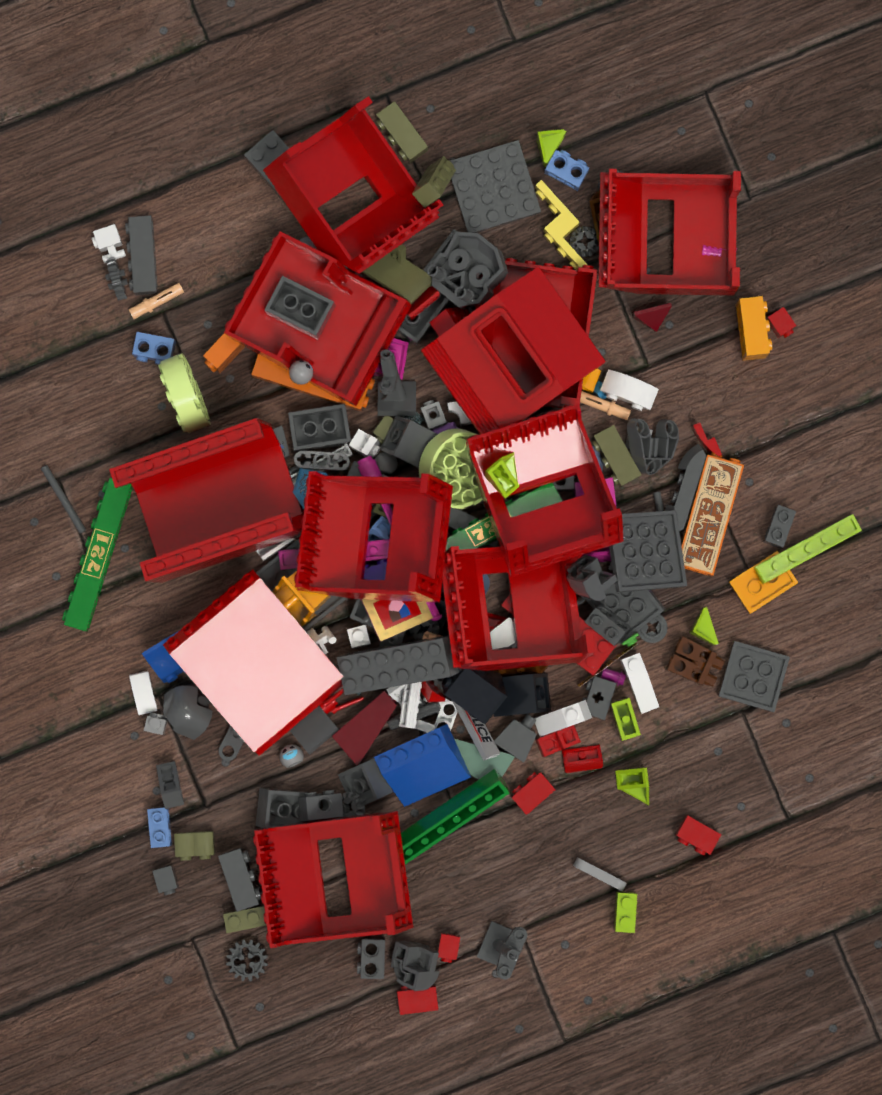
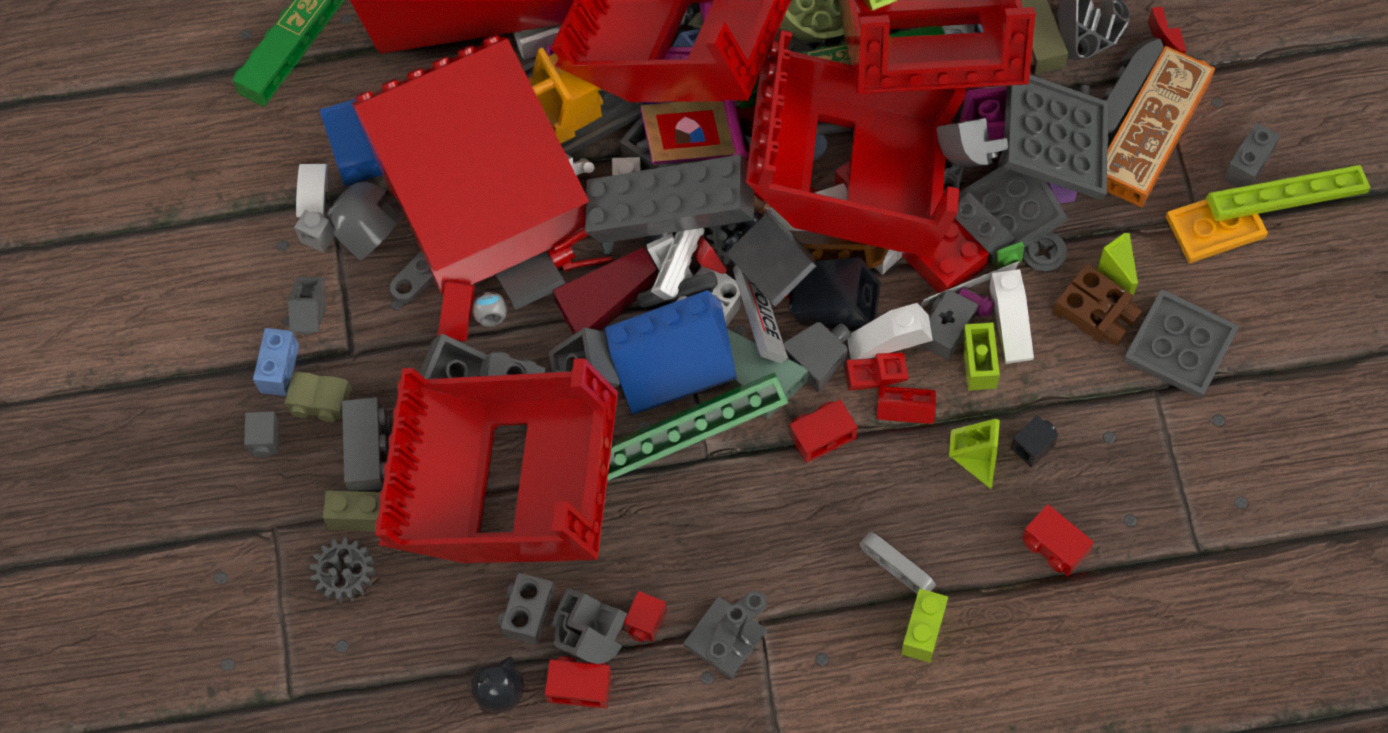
camera: 20 degrees right, 20 degrees down
none -> red tile [438,280,475,342]
none -> black piece [471,657,524,714]
none -> black brick [1010,415,1059,468]

